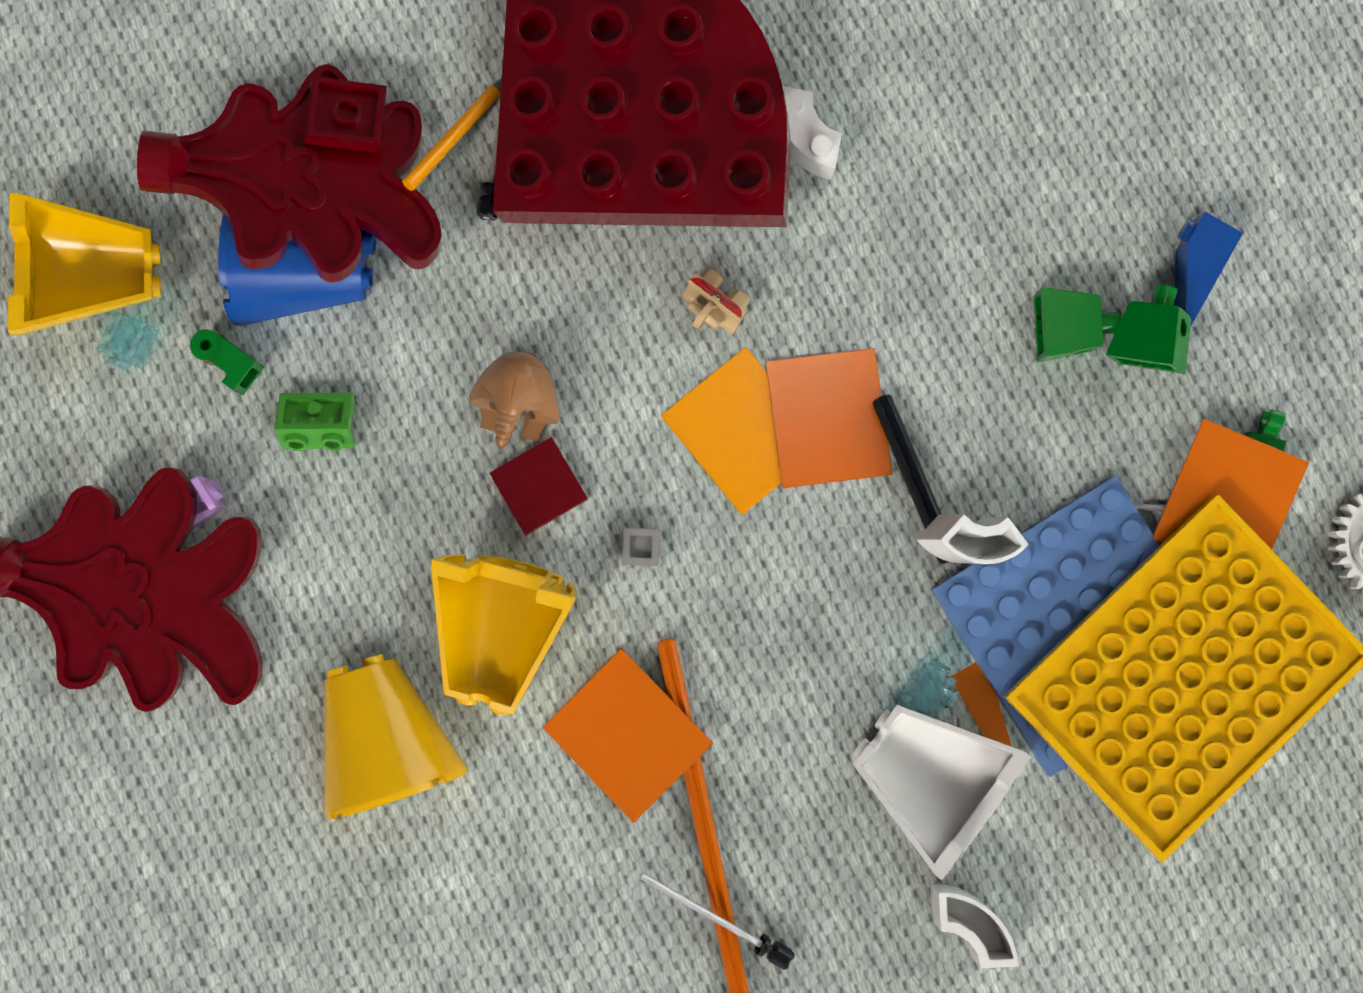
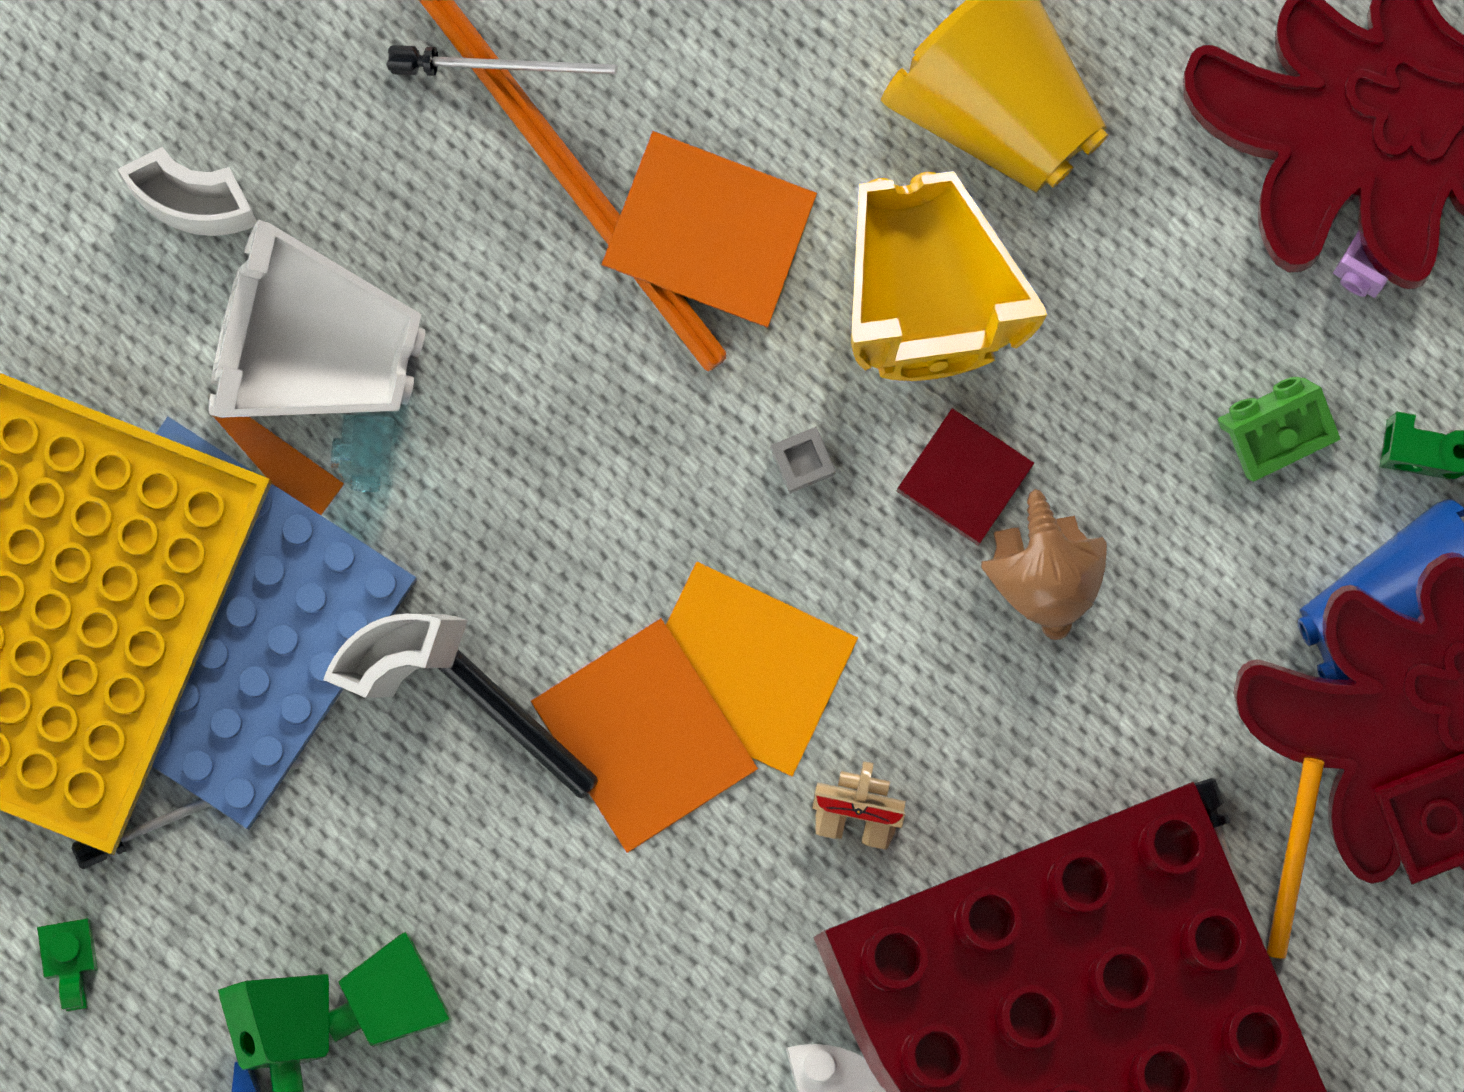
camera: 155 degrees right, 5 degrees down
orange piece [1152,418,1309,550] -> none

